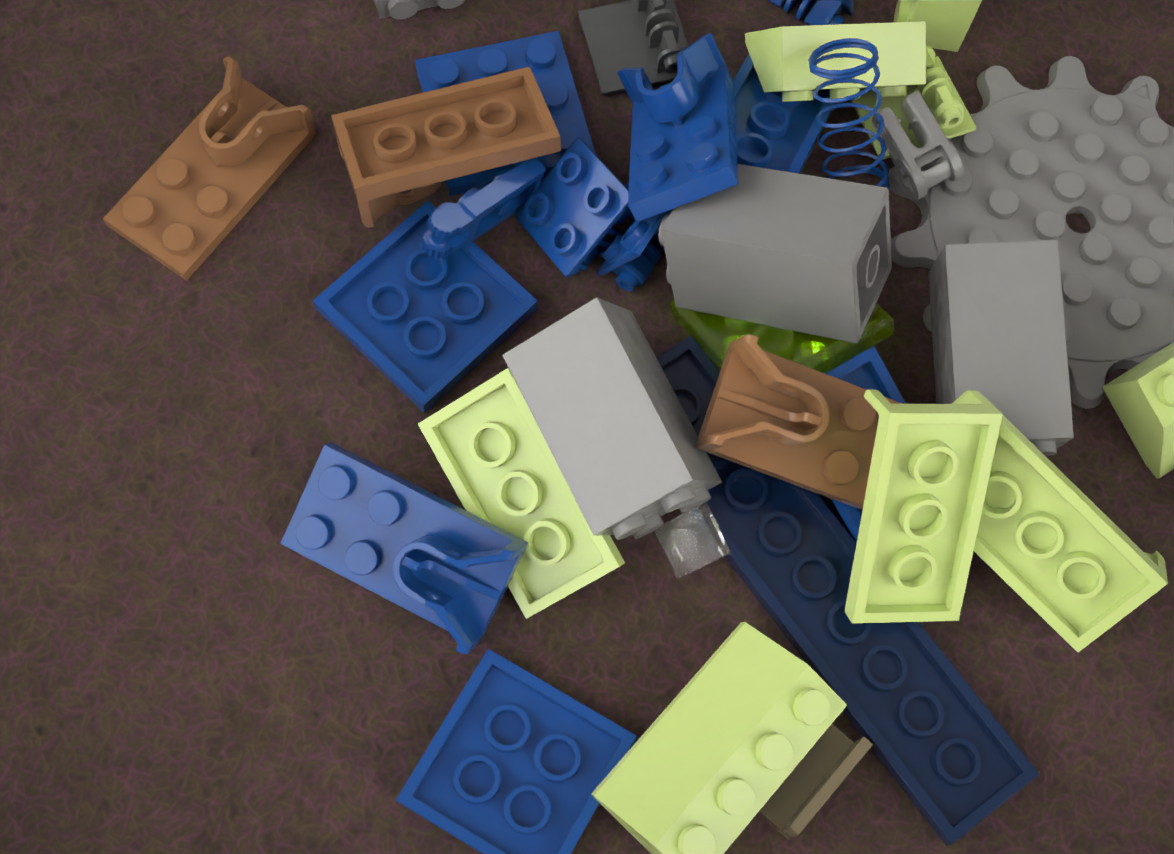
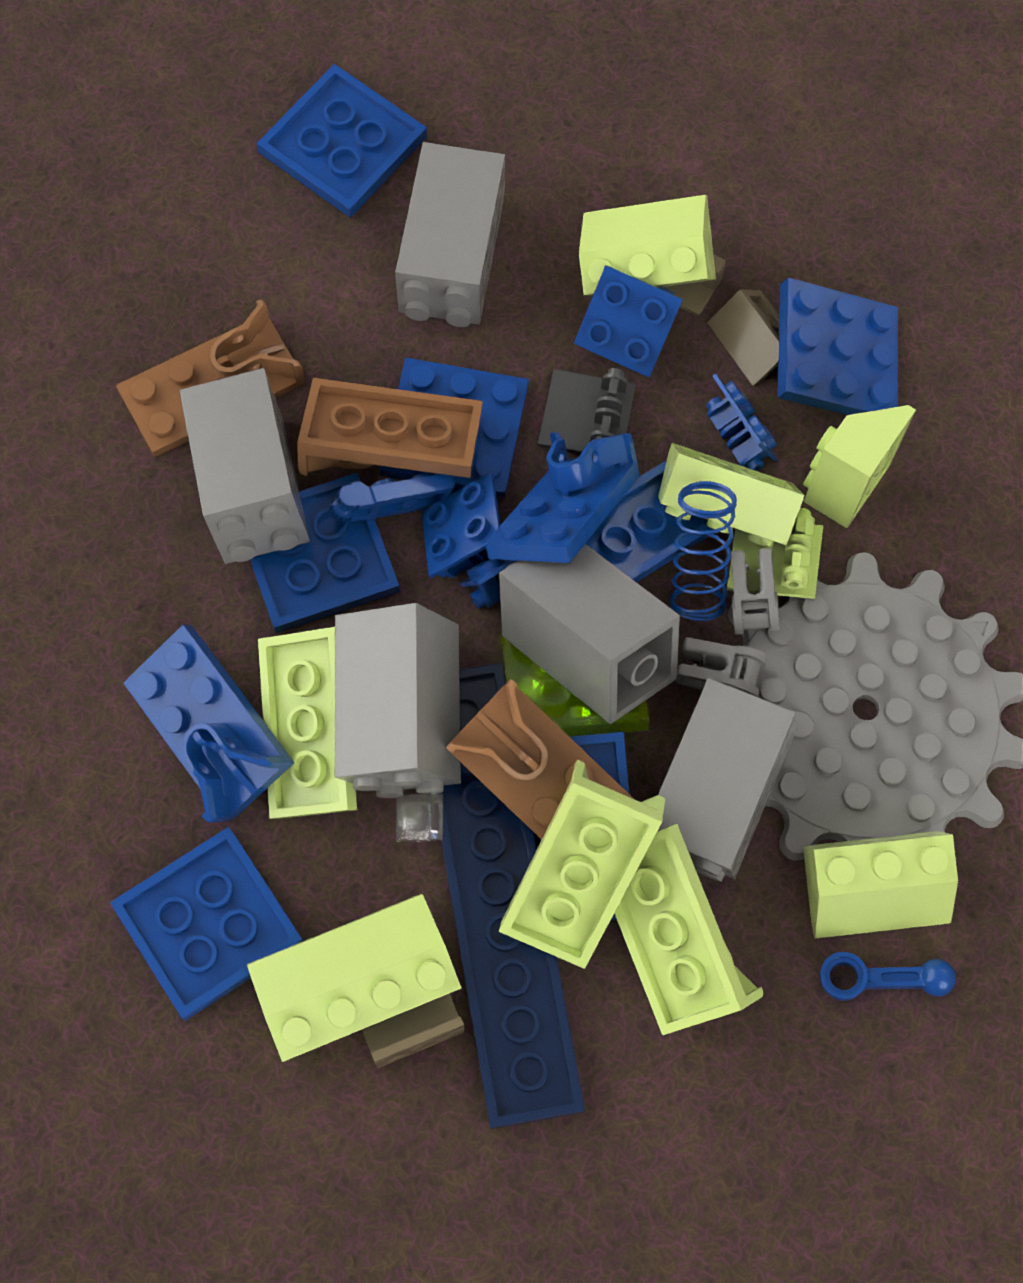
camera: 30 degrees right, 0 degrees up
none -> light grey brick [179,368,310,564]
none -> light grey piece [675,637,767,697]

